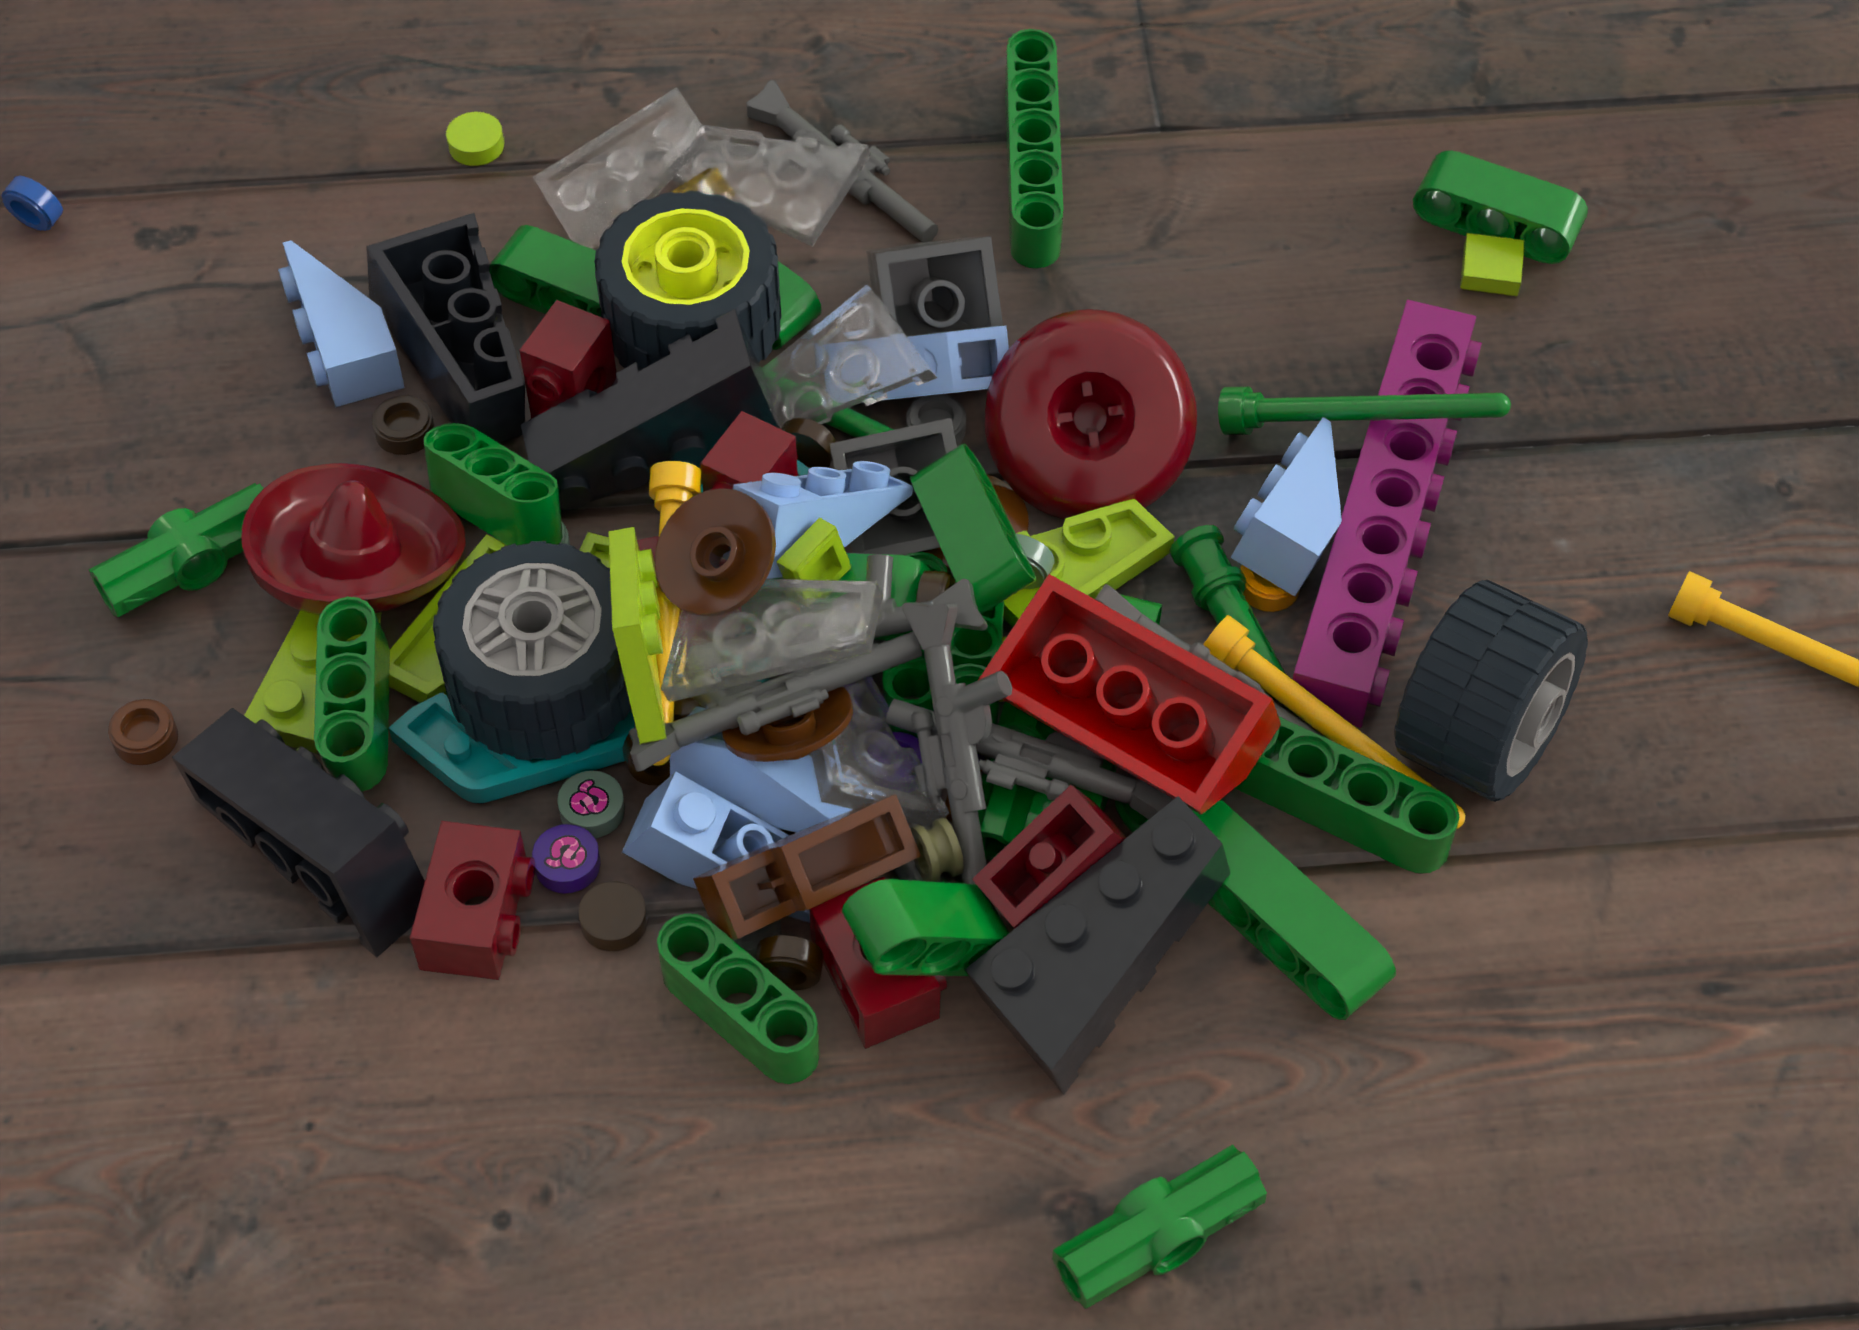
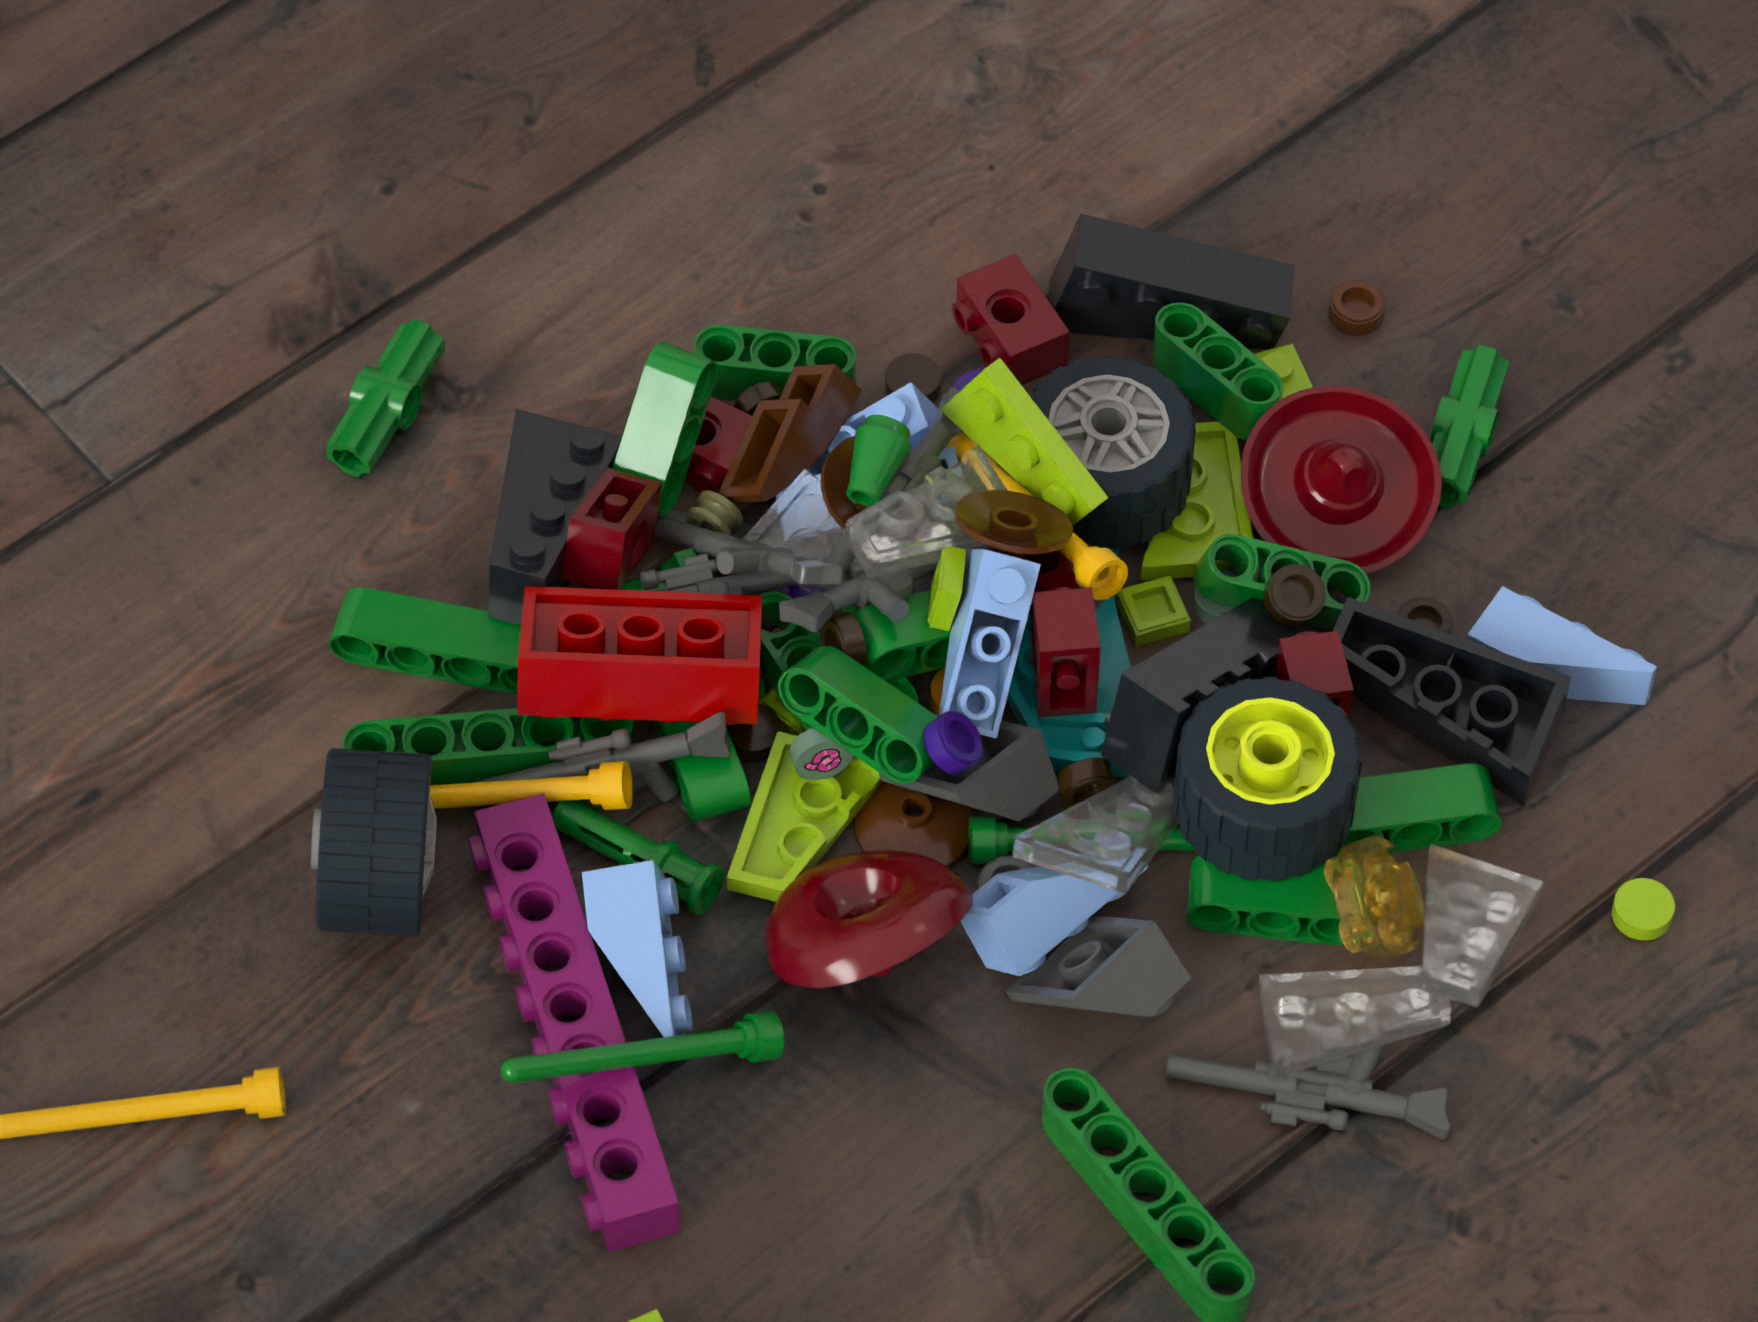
camera: 145 degrees right, 0 degrees up
none -> green cone [846,415,912,507]
none -> dark purple tile [924,711,983,775]
none -> dark brown tile [1263,564,1326,626]

